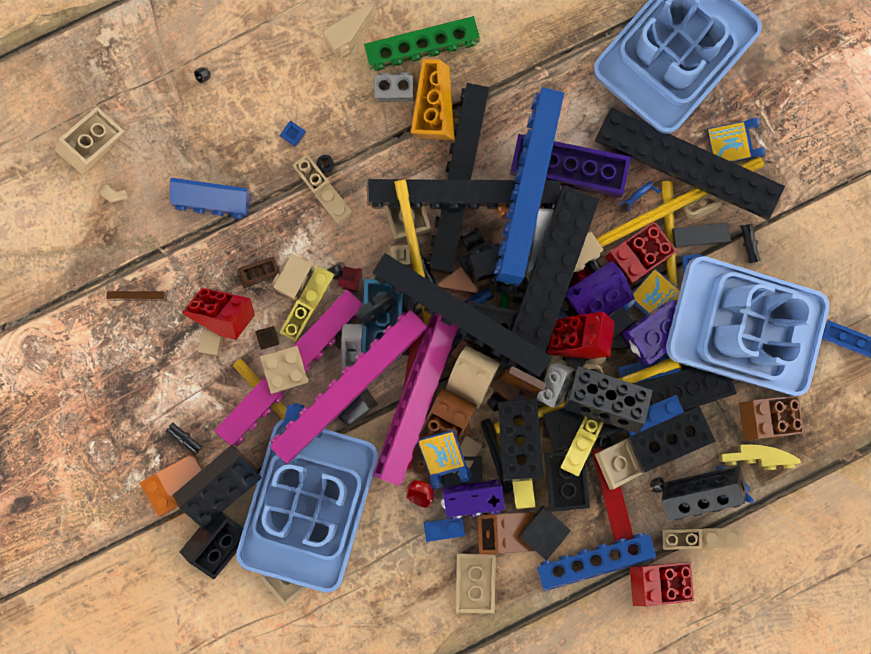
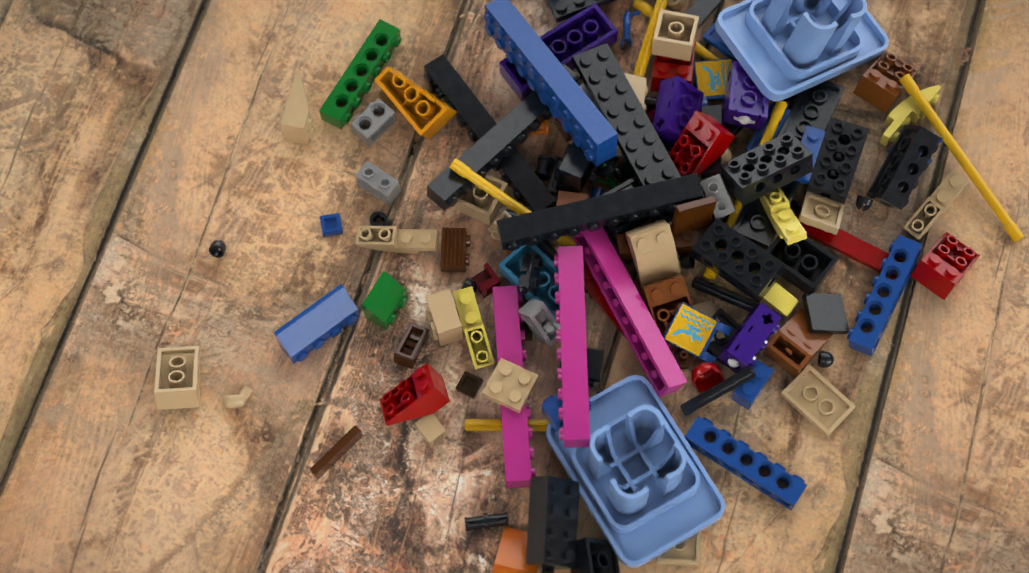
camera: 45 degrees left, 15 degrees down
none -> light grey brick [355,161,401,206]
none -> green slope [362,271,408,330]
none -> reddish brown brick [440,227,471,272]
none -> tan brick [651,9,699,61]
none -> black axle [680,366,756,416]
none -> blue brick [685,416,807,511]
none -> black hinge [818,351,834,368]
none -> yellow piece [899,73,1025,243]

